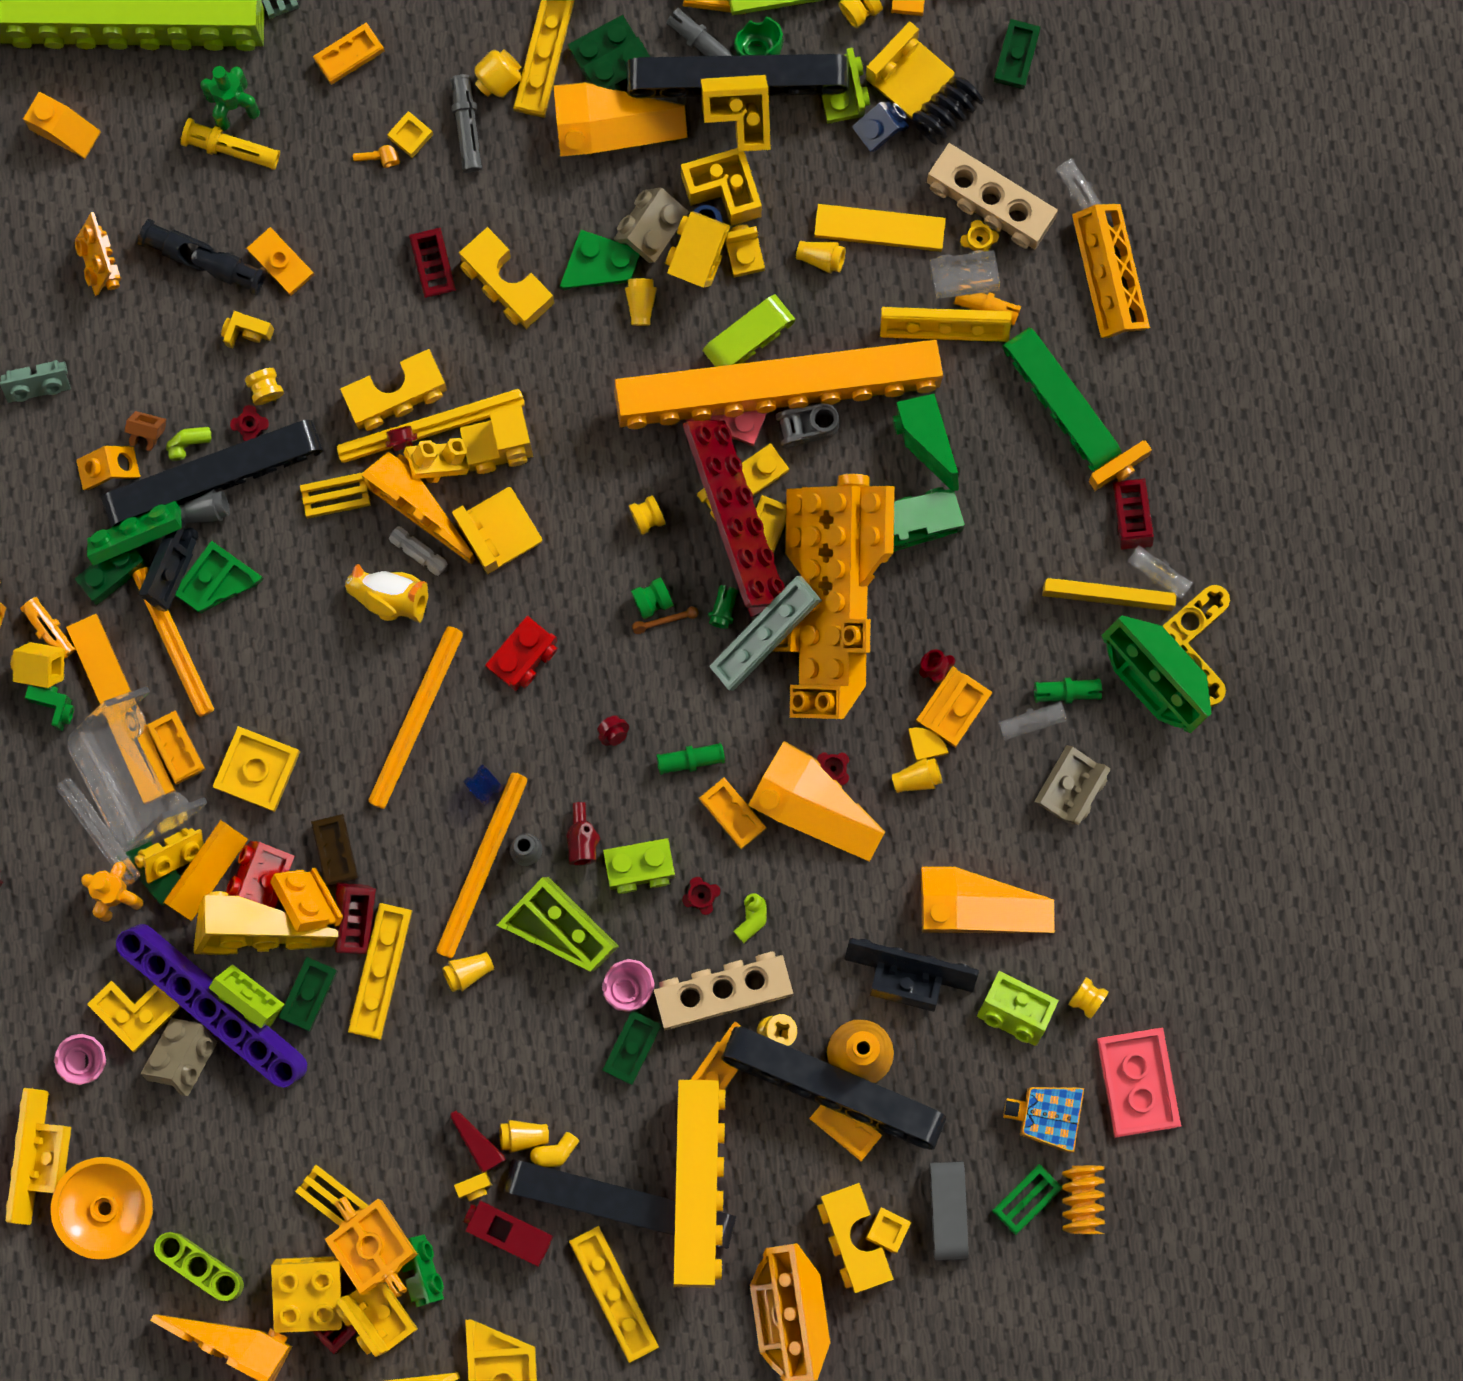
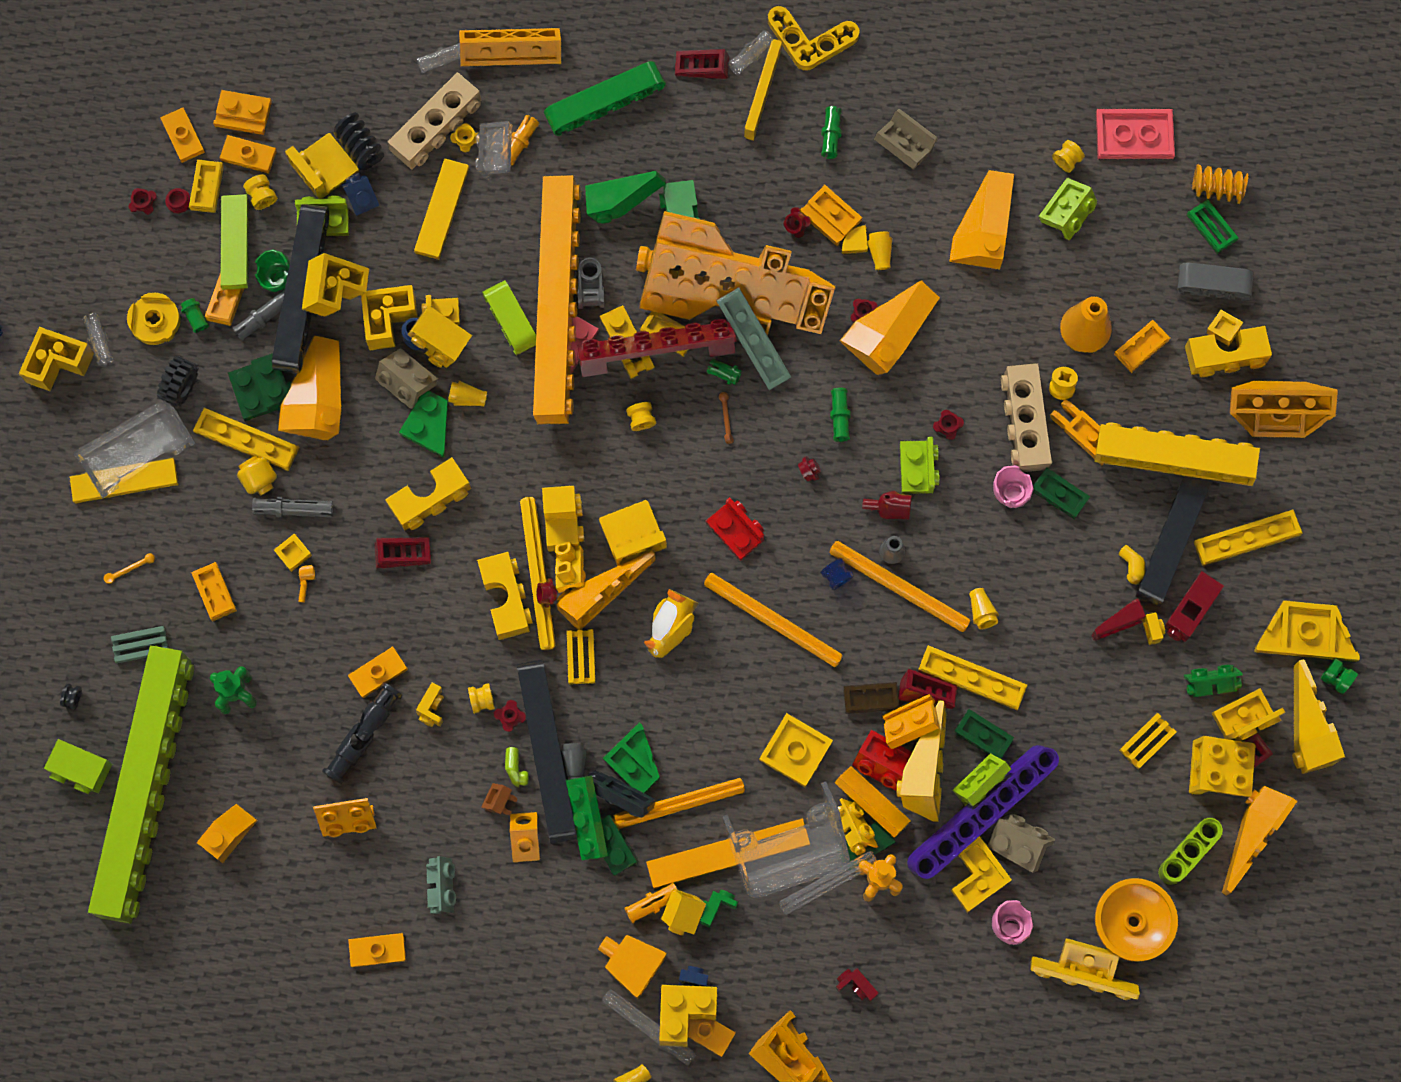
camera: 80 degrees left, 5 degrees down
light orange plate [146,710,206,785] -> none
yellow pin [181,118,280,170] -> none
light orange plate [325,1196,418,1298] -> none
light grey axle [389,526,447,576] -> none
lime wedge [497,877,619,972] -> none
yellow cone [499,1120,549,1153] -> none
green wheel [630,577,674,620] -> none
light orange plate [699,777,767,849] -> none
black beam [721,1027,946,1150] -> none
lime arm [733,893,767,943] -> none
yellow cone [796,241,846,274] -> none
black bracket [844,938,979,1012] -> none
yellow tile [880,307,1011,342] -> none
dark green plate [993,19,1041,90] -> none
clear pin [998,701,1067,741] -> none
torso [1003,1087,1084,1153] -> none
light orange plate [1089,440,1152,491] -> none
green wedge [1101,615,1212,733] -> none

